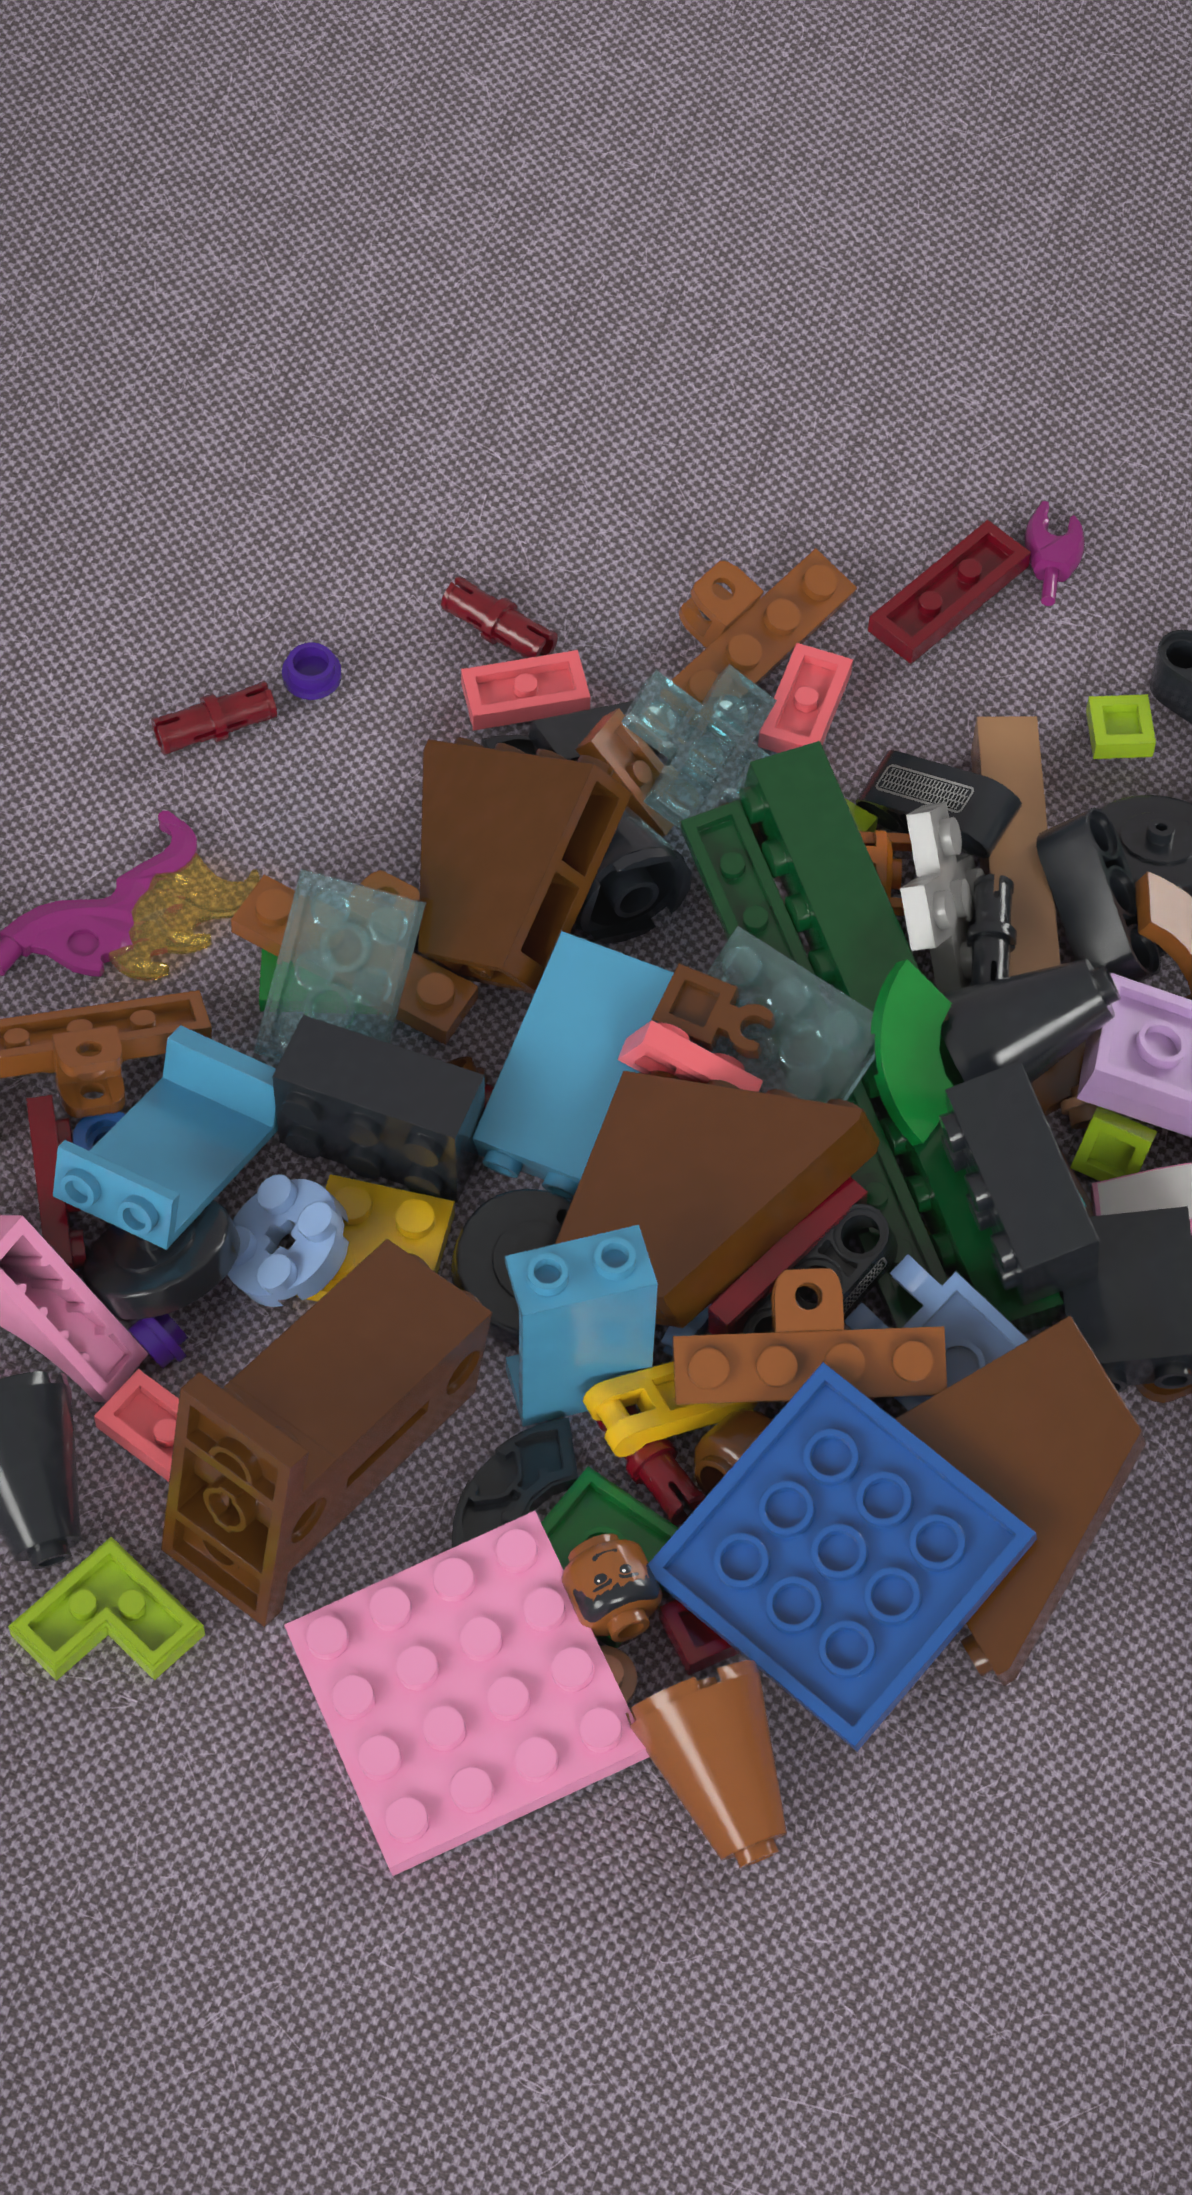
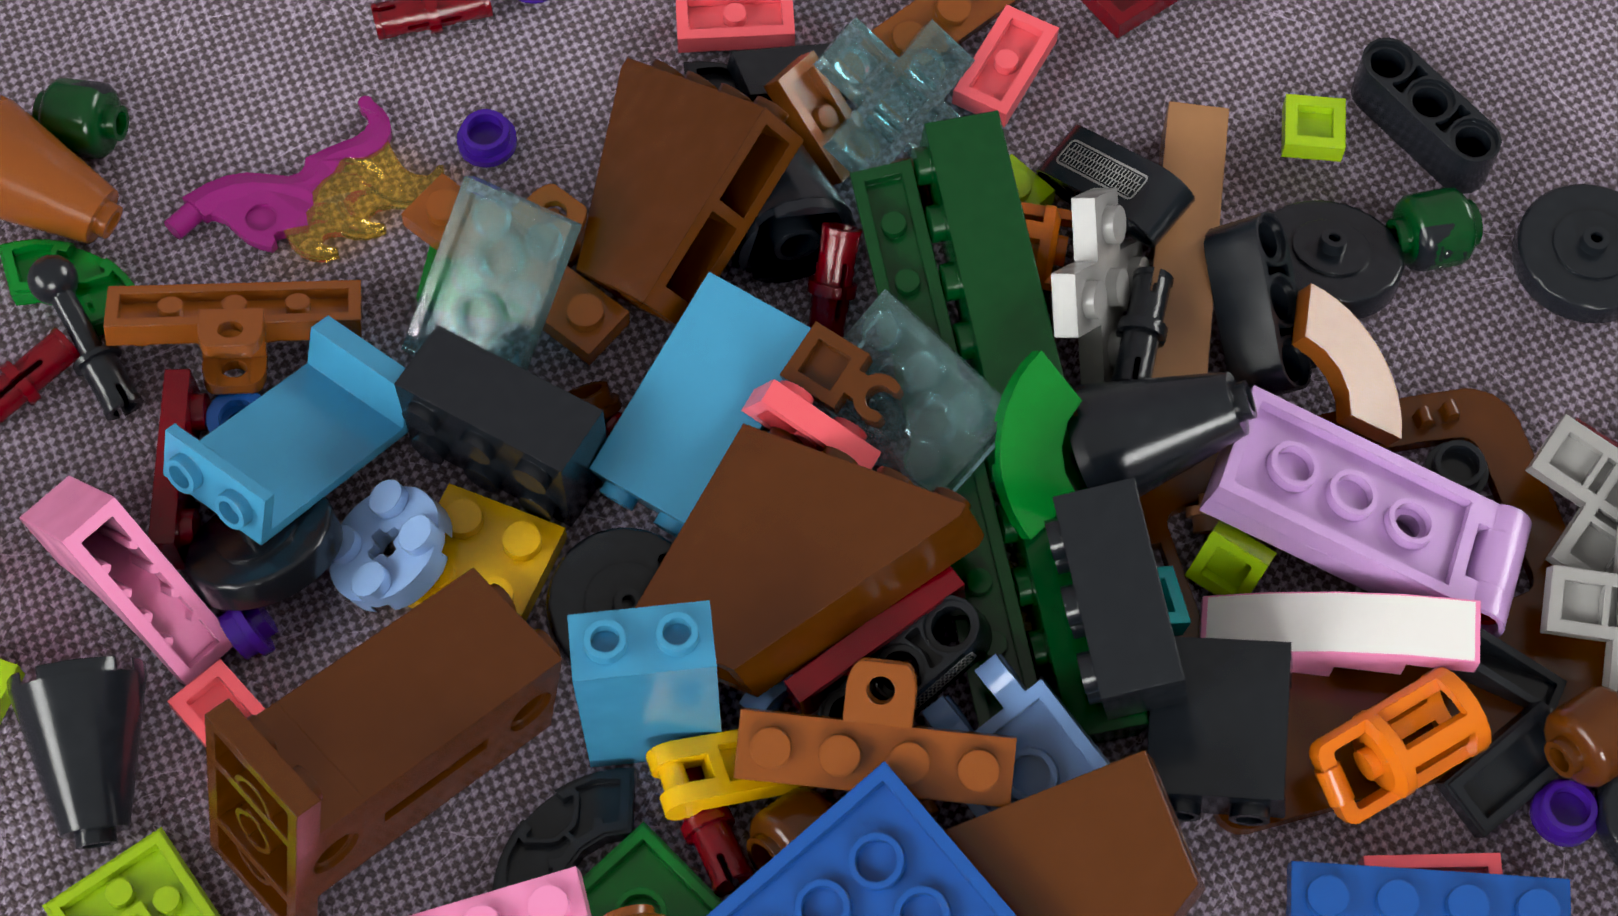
camera: 10 degrees right, 5 degrees up
none -> dark purple plate [457,109,517,168]
none -> dark red pin [807,222,862,338]

